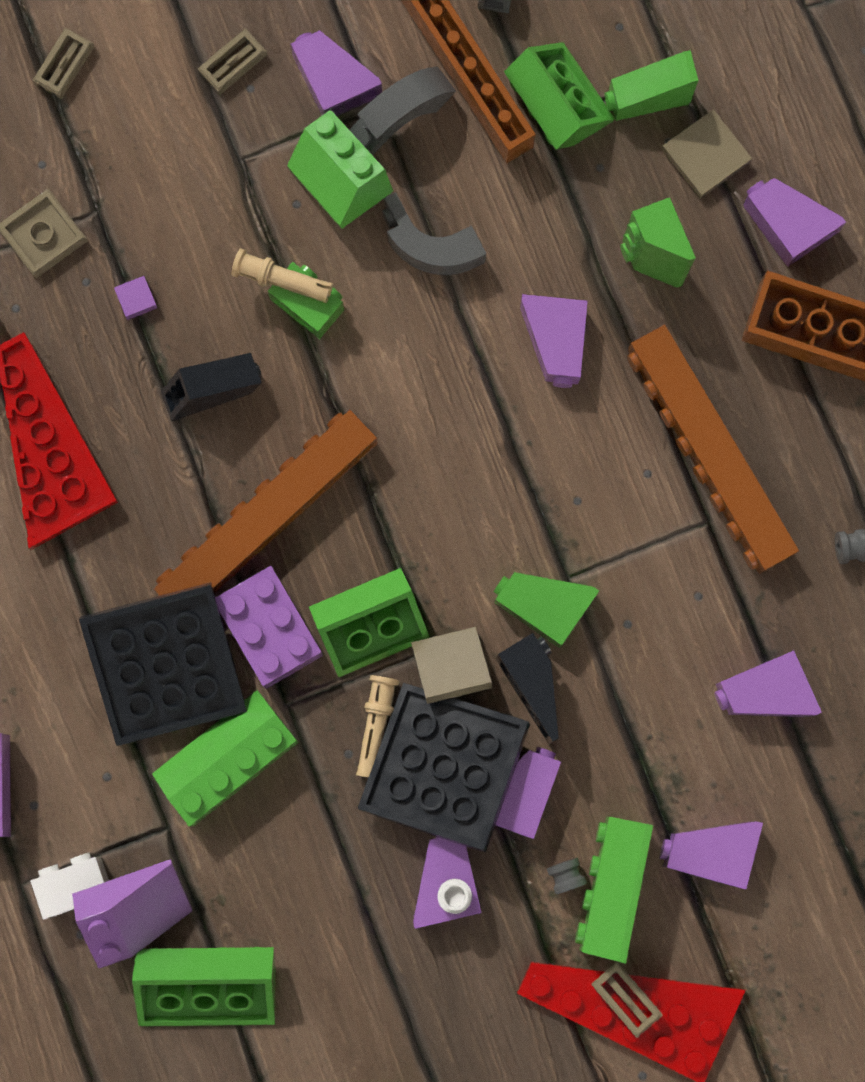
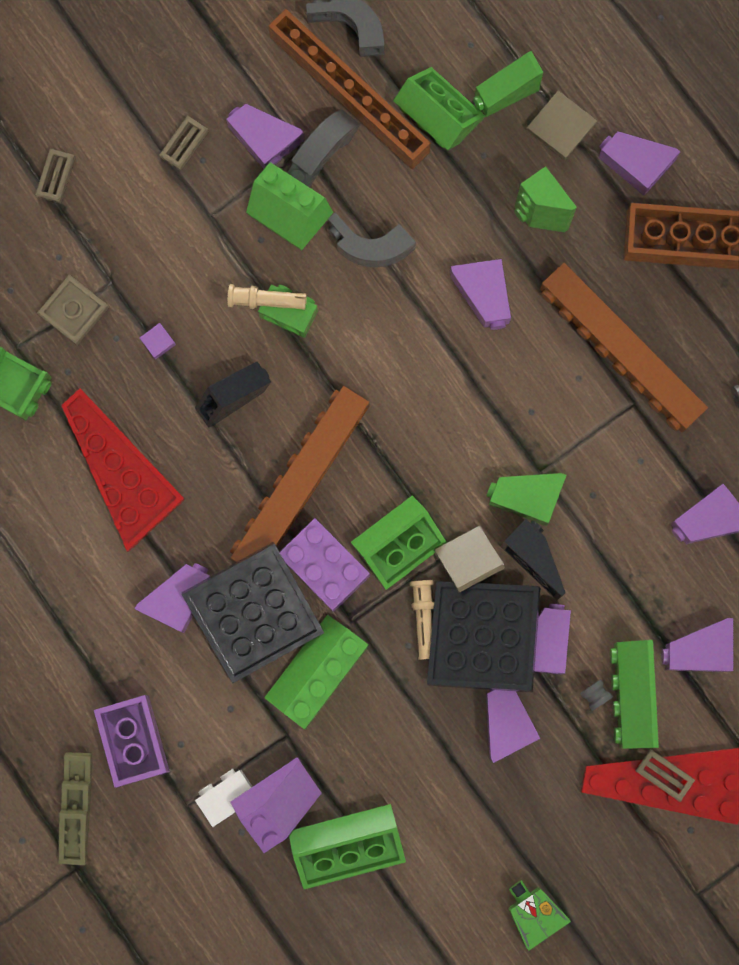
camera: 10 degrees left, 0 degrees up
white plate [438,879,472,914] -> none
none -> medium lavender slope [135,563,210,633]

